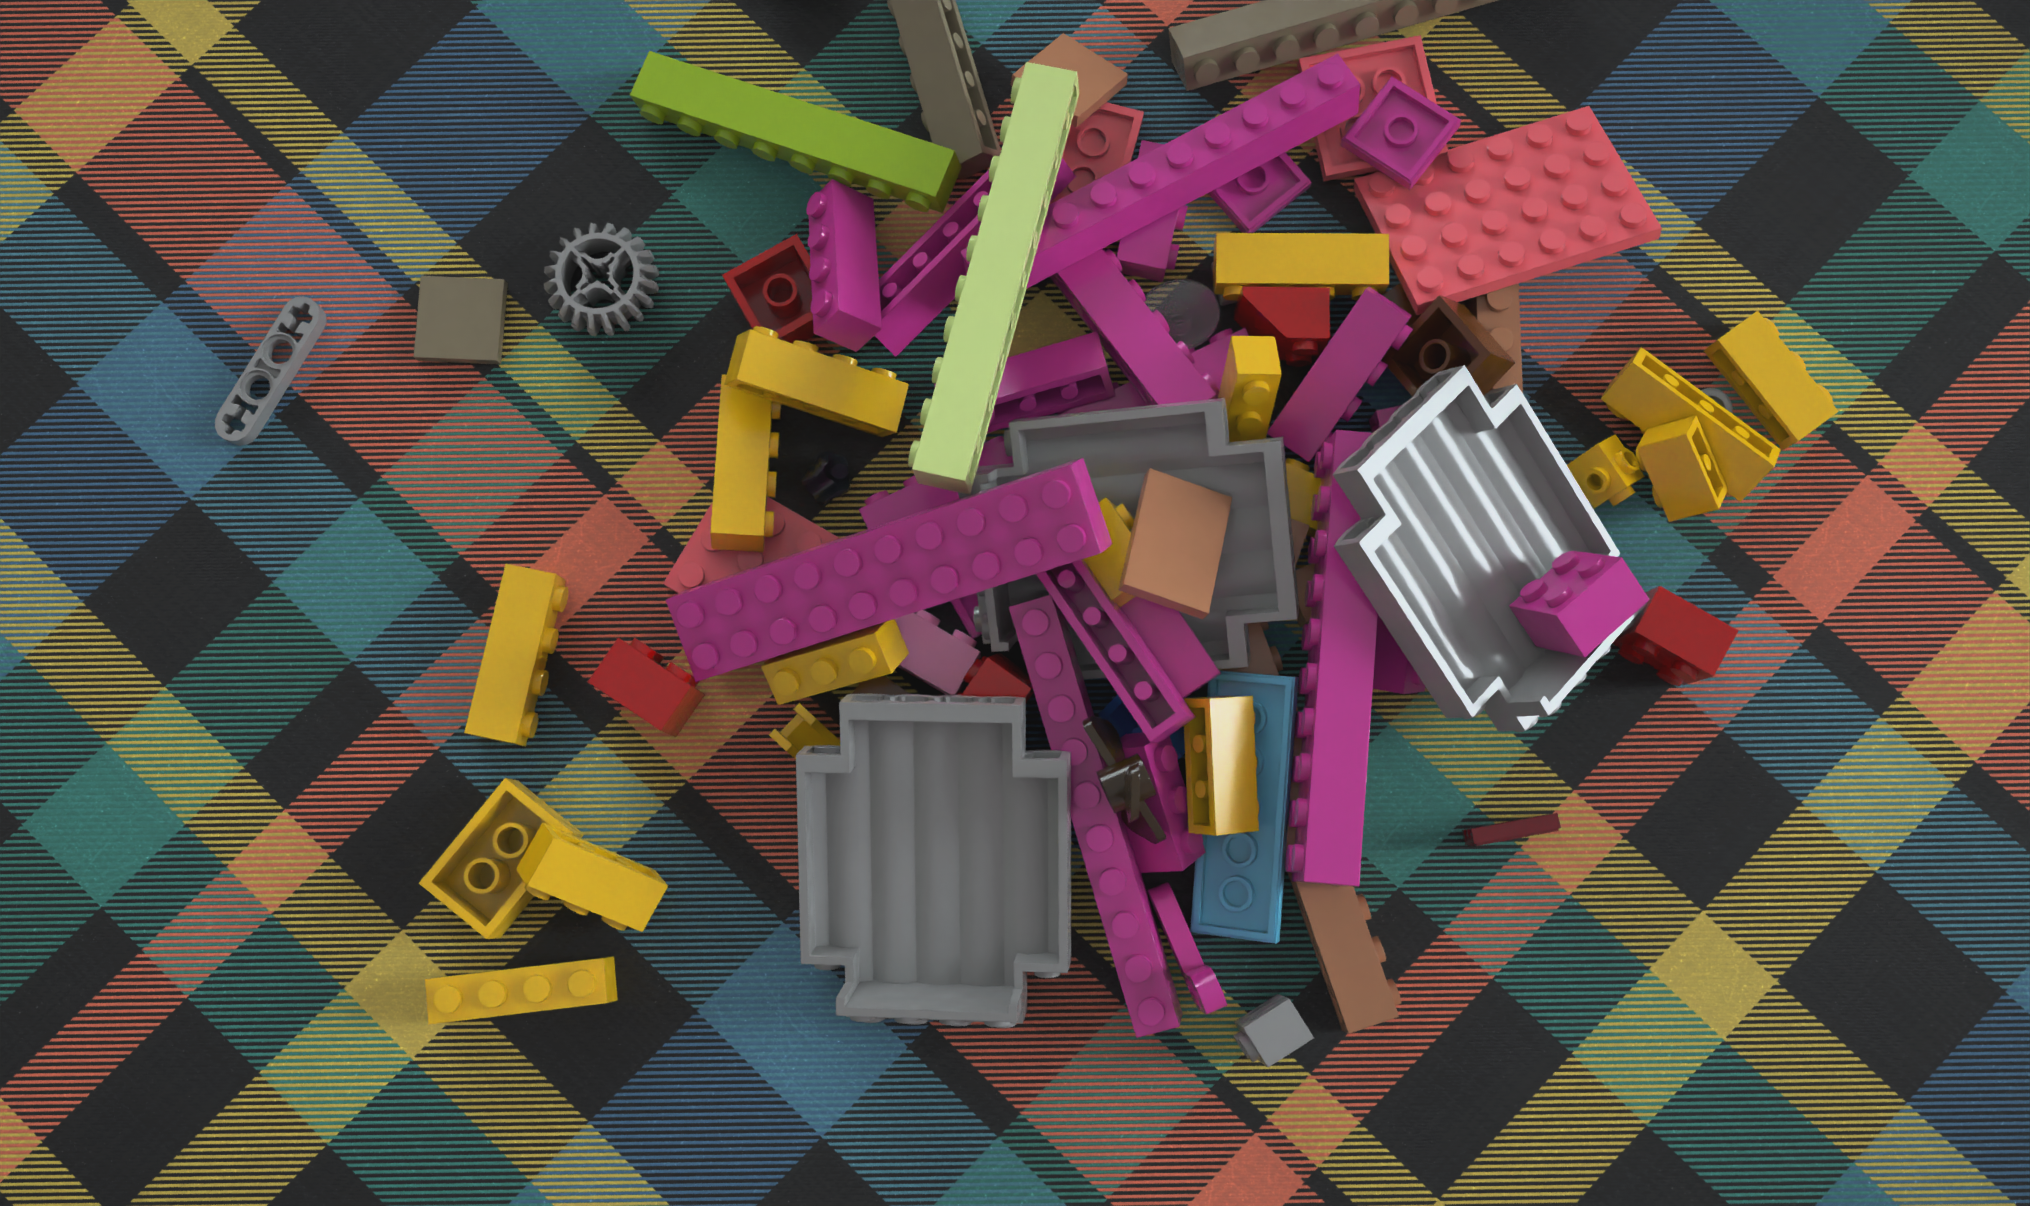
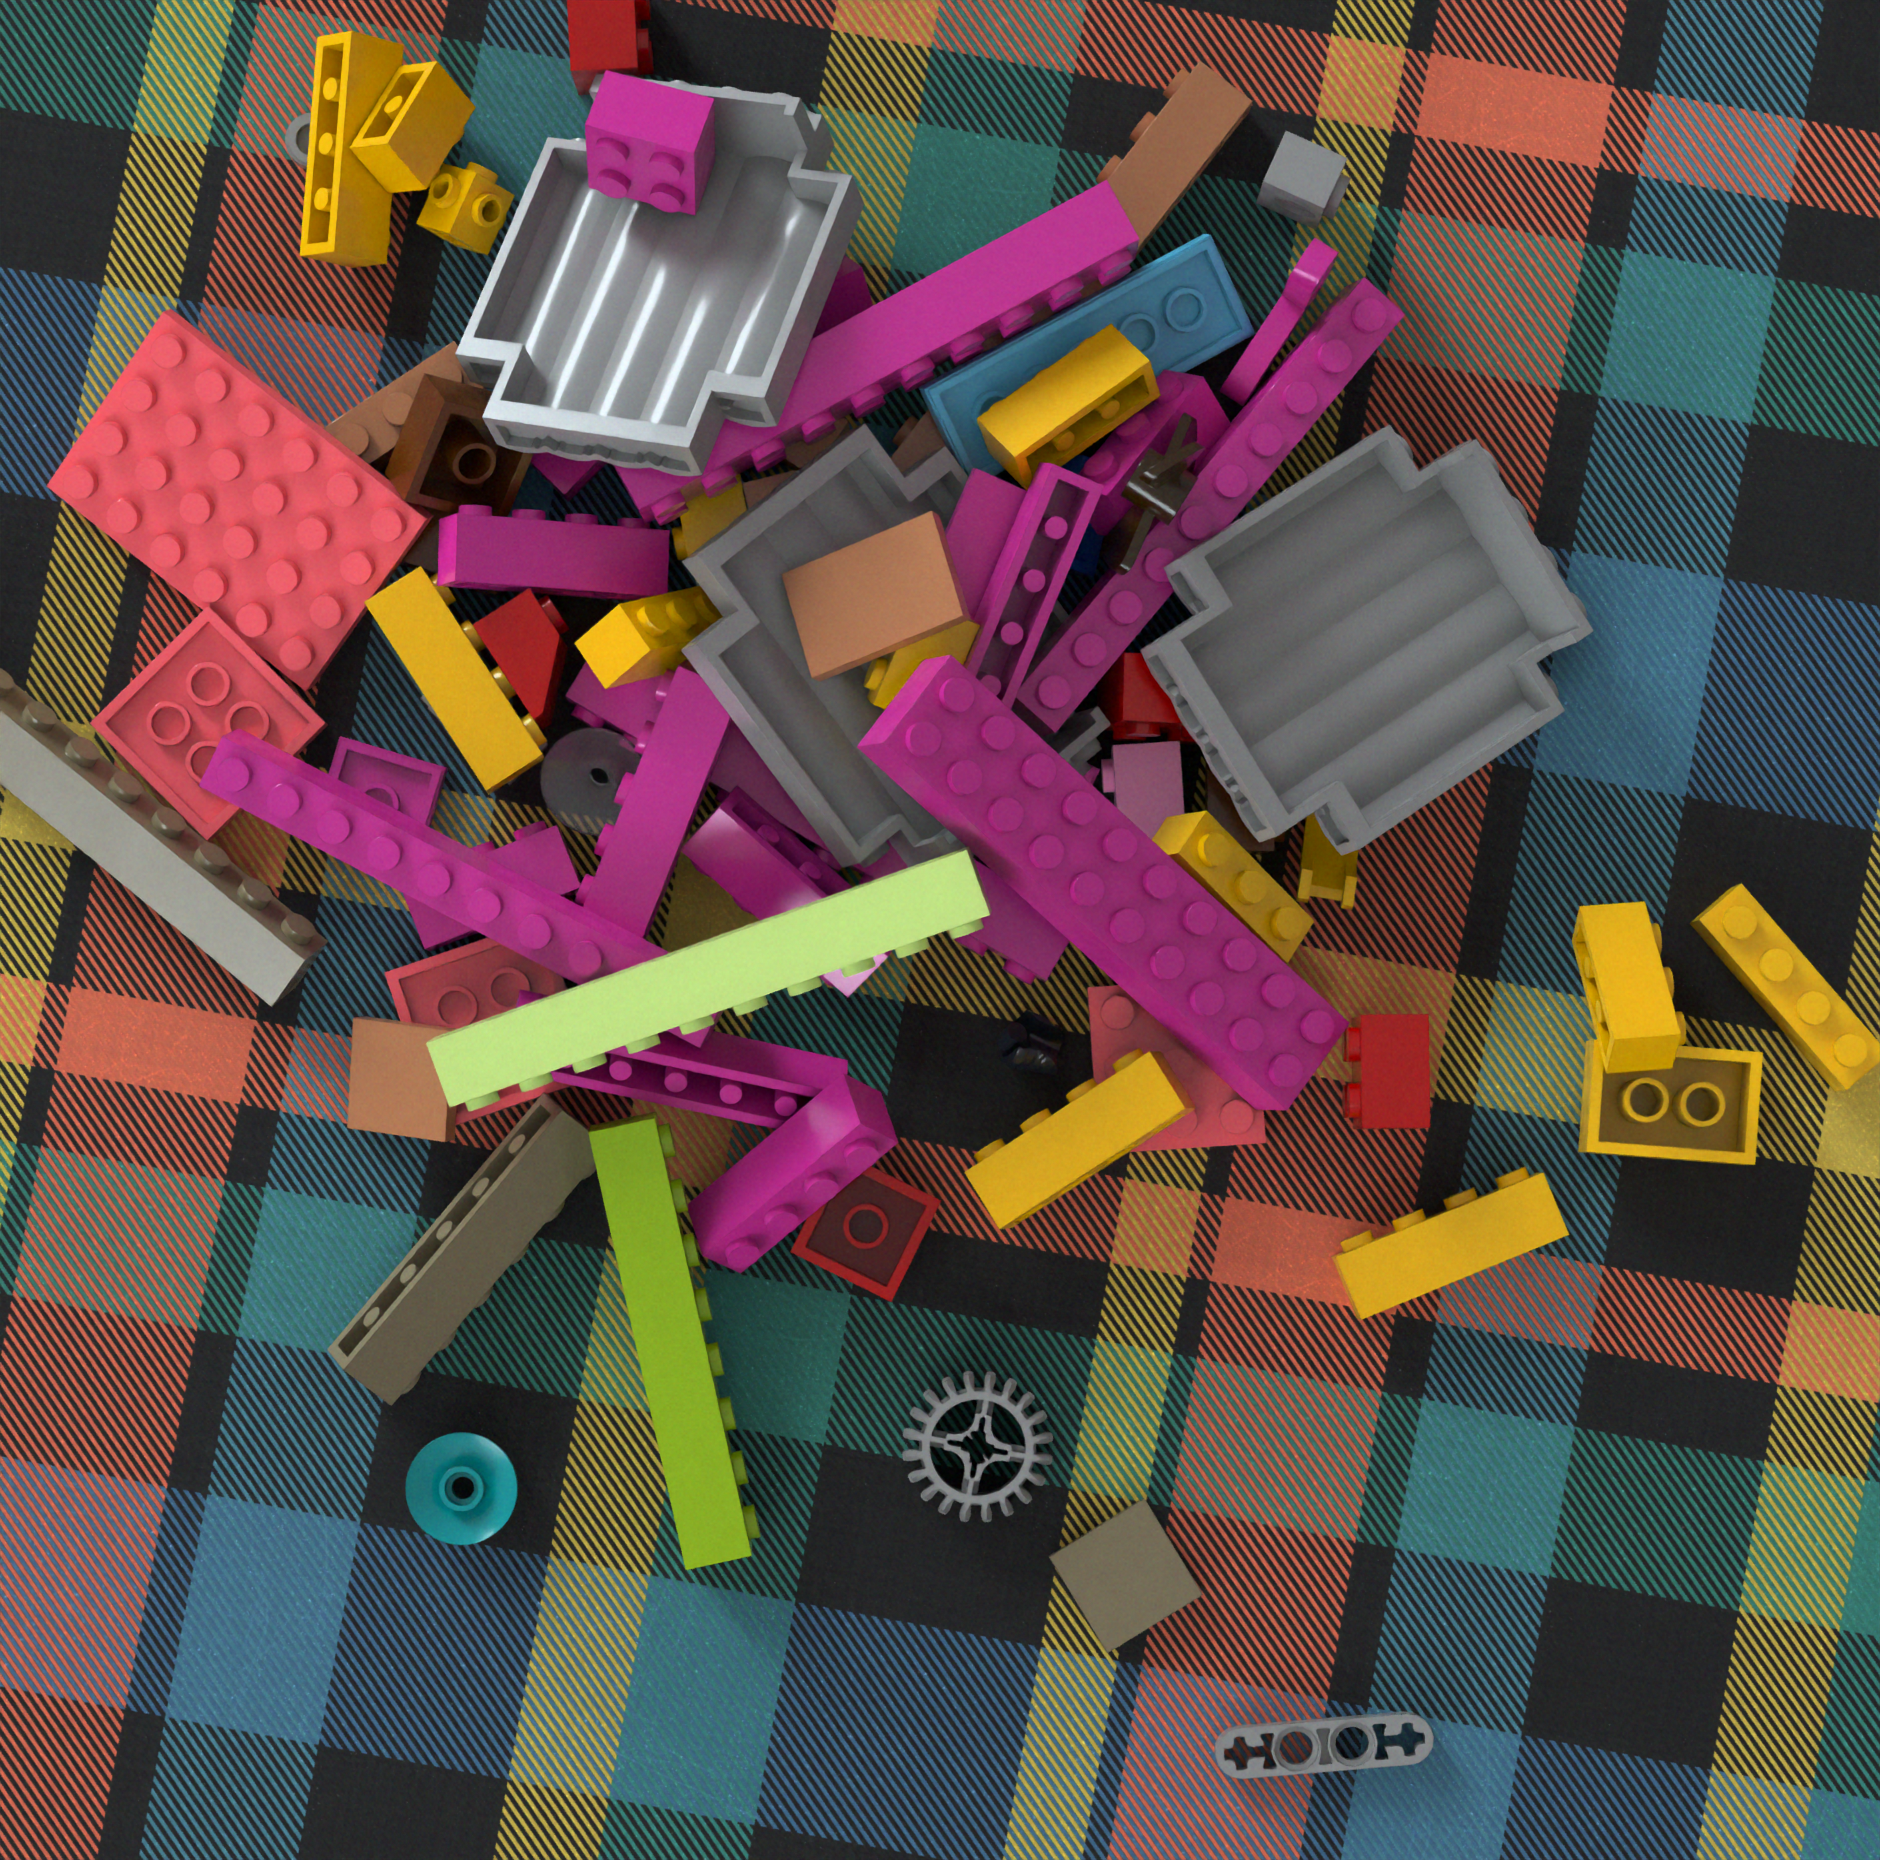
camera: 125 degrees left, 5 degrees up
yellow brick [724,326,909,437] -> none
dark pink tile [1341,76,1461,190] -> none
dark red tile [1462,813,1561,847] -> none
yellow brick [1704,311,1839,450] -> none

